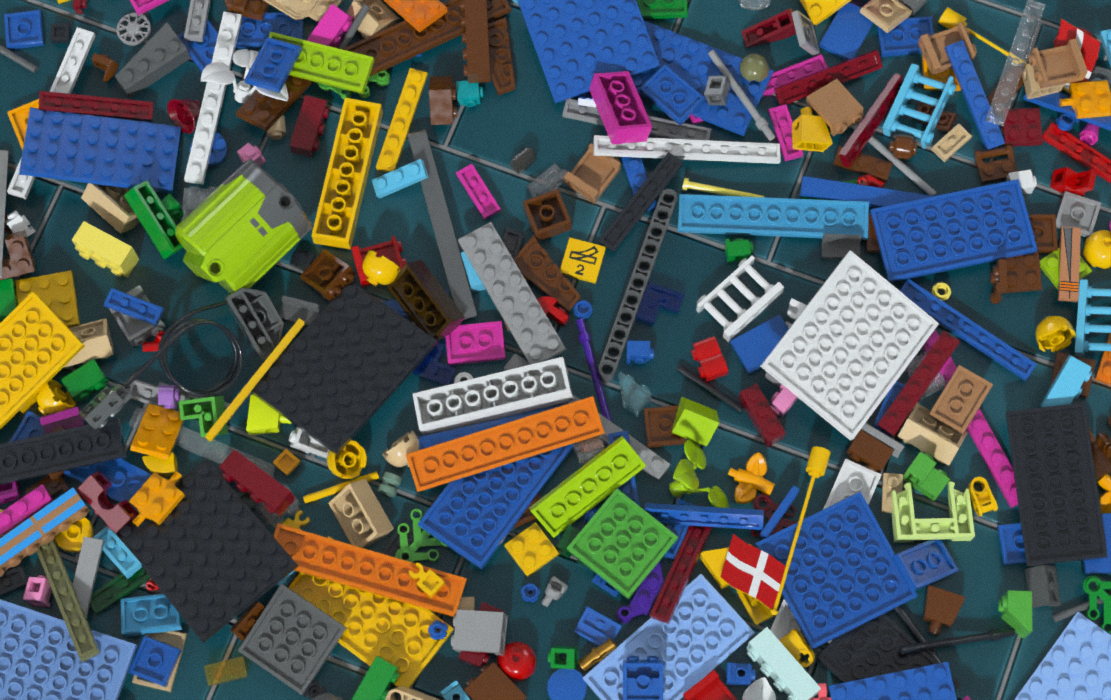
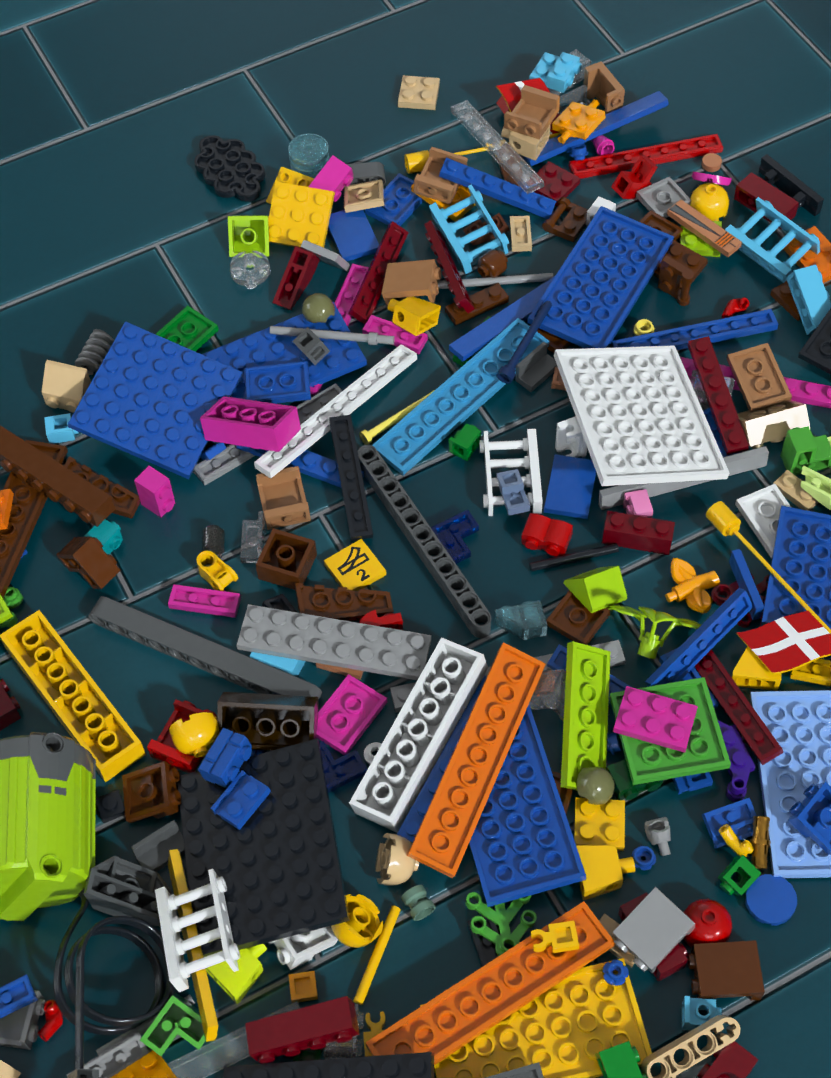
camera: 50 degrees left, 15 degrees down
medium lavender plate [158,385,181,409] -> none
tan slope [328,479,394,549] -> none
medium azure plate [372,159,429,198] -> none
yellow plate [376,68,428,173] -> none
blue plate [574,300,593,319] -> none
dark purple bar [576,319,612,422] -> none
blue brick [626,341,654,365] -> none
reddish brown brick [847,430,894,473] -> none
red arm [857,174,885,188] -> none
yellow cylinder [1035,316,1076,352] -> none
none -> dark pink brick [134,466,176,518]
none -> white fence [155,869,240,992]
none -> yellow piece [196,551,238,591]
none -> blue brick [198,728,252,788]
none -> blue plate [210,770,271,830]
none -> dark blue piece [496,301,552,384]
none -> sand blue slope [496,469,530,515]
none -> olive hair [576,767,615,805]
none -> yellow torso [576,845,635,900]
none -> dark pink plate [613,686,698,753]
none -> yellow arm [719,824,754,857]
none -> red arm [721,297,750,319]

